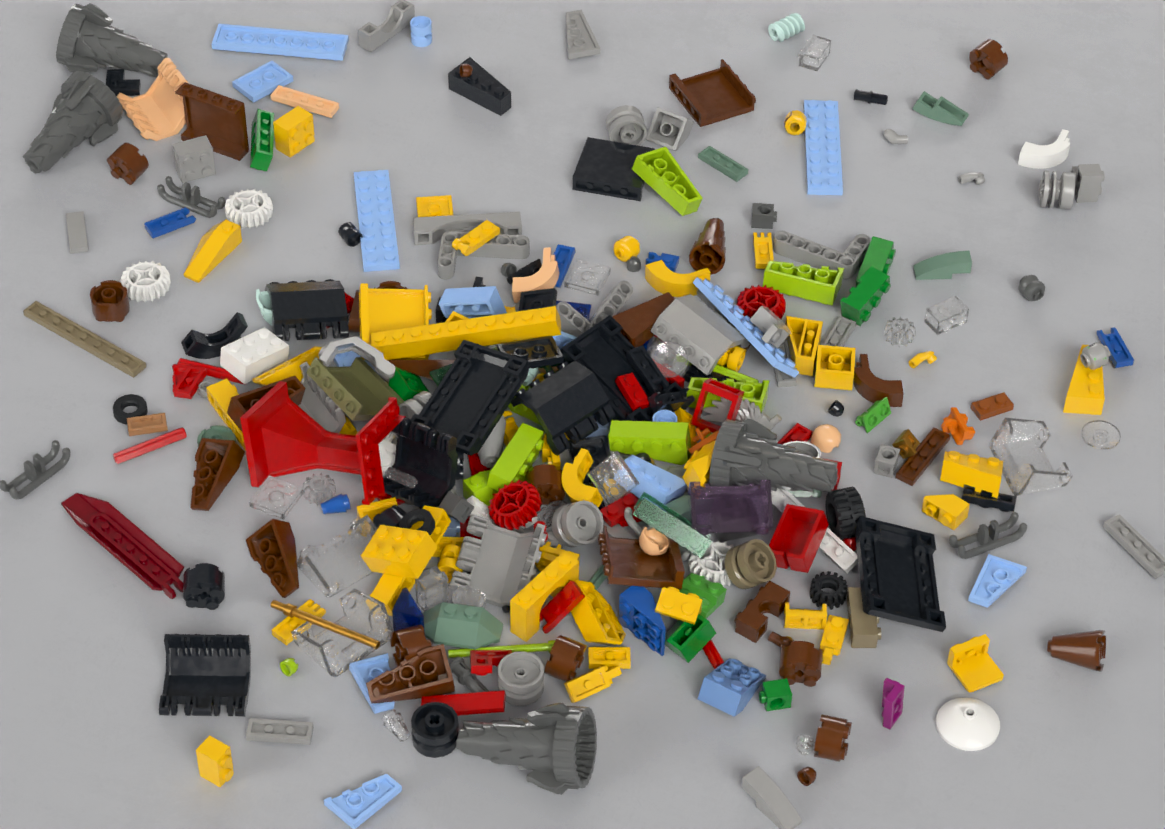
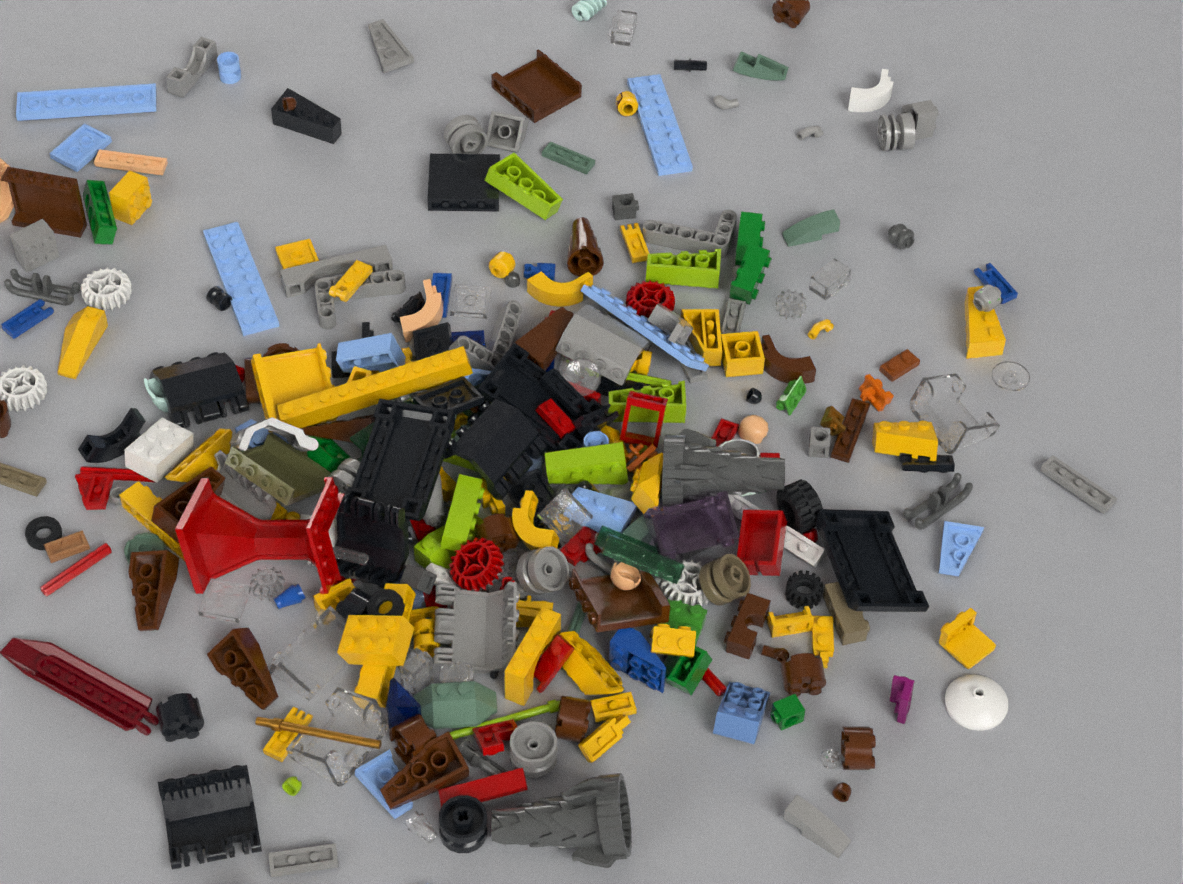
camera: 15 degrees left, 5 degrees up
dark grey hinge [501,263,517,277] -> none
light grey animal [701,398,782,431] -> none
yellow slope [922,494,970,530] -> none
reddish brown cone [1047,630,1106,672] -> none

